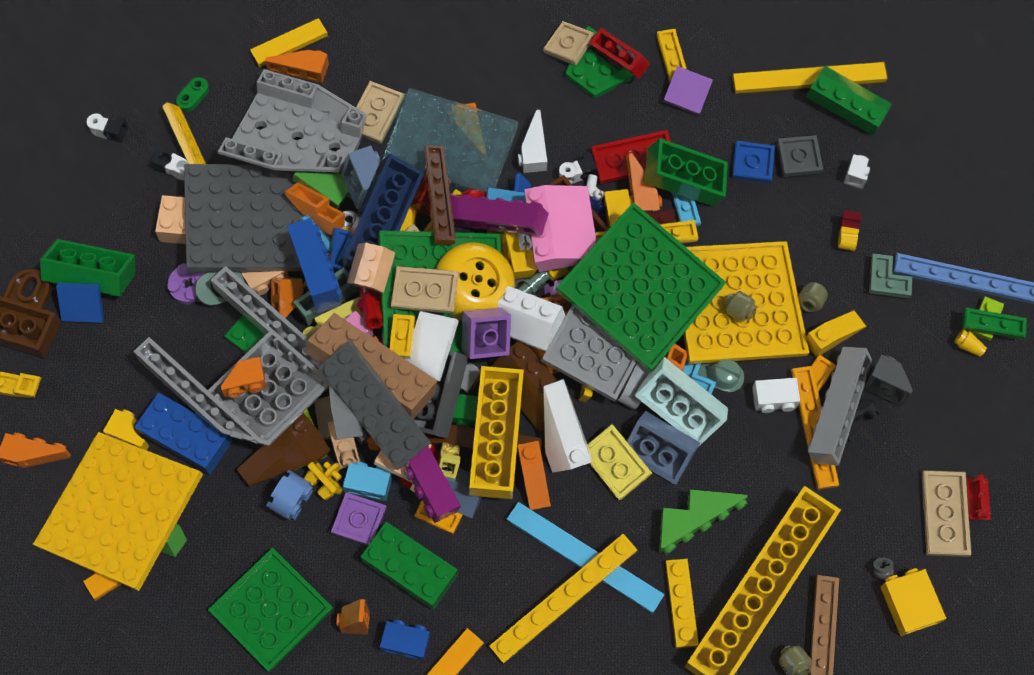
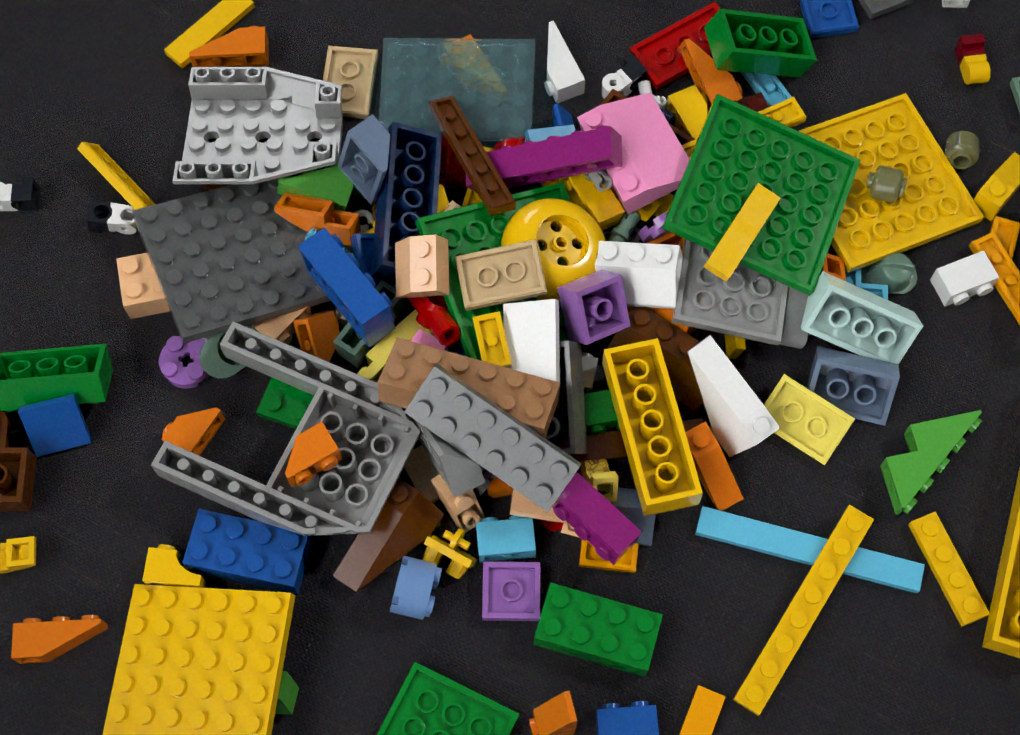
camera: 15 degrees left, 0 degrees up
green plate [176,77,209,112] -> none
none -> orange slope [161,408,225,456]
none -> yellow tile [703,183,780,282]

